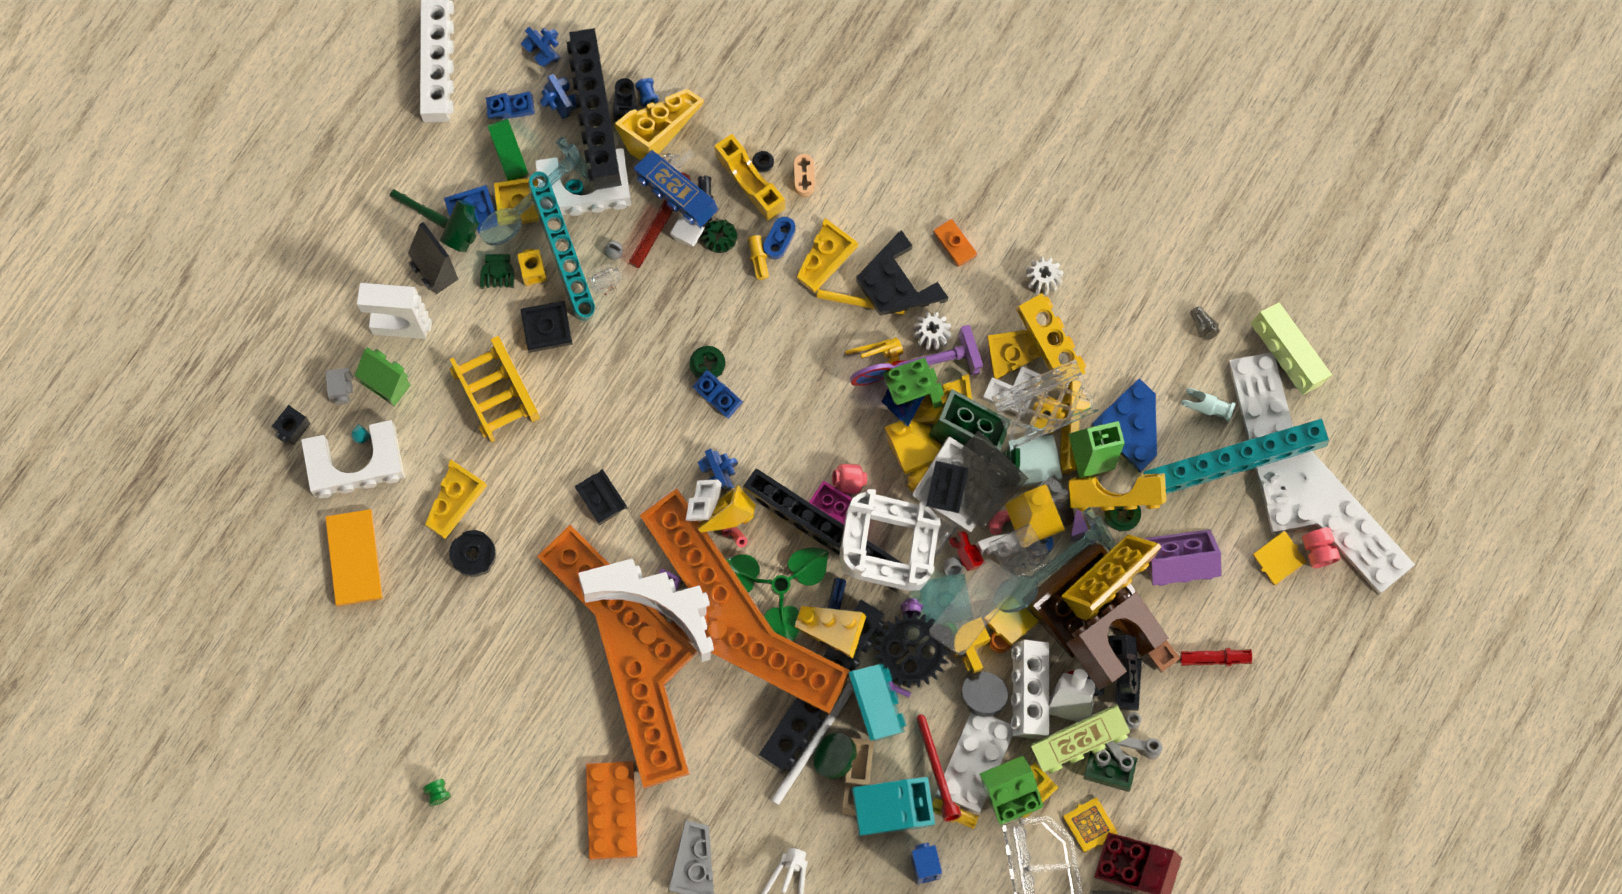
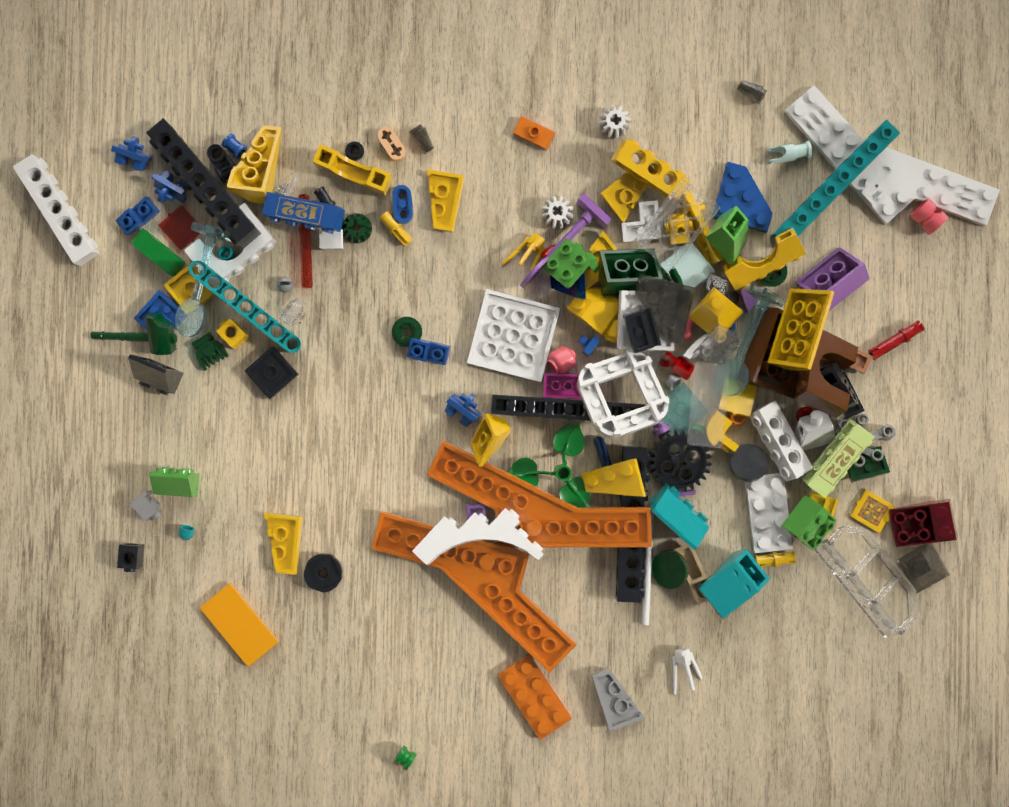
camera: 30 degrees left, 15 degrees up
white arch [301,420,405,498] -> none
white arch [357,283,432,339] -> none
yellow fence [449,335,540,443] -> none
black plate [574,469,627,526] -> none
white slope [686,480,722,521] -> none
coral arm [721,527,748,548] -> none
yellow bar [816,289,905,315] -> none
black wing [856,230,948,316] -> none
blue brick [910,843,942,885] -> none
red piece [916,714,962,822] -> none
yellowish green brick [1250,303,1332,396] -> none
yellow piece [1252,531,1306,585] -> none
none -> clear red piece [158,204,204,250]
none -> clear smoke cone [409,124,434,154]
none -> white plate [467,289,560,382]
none -> blue tile [578,335,601,357]

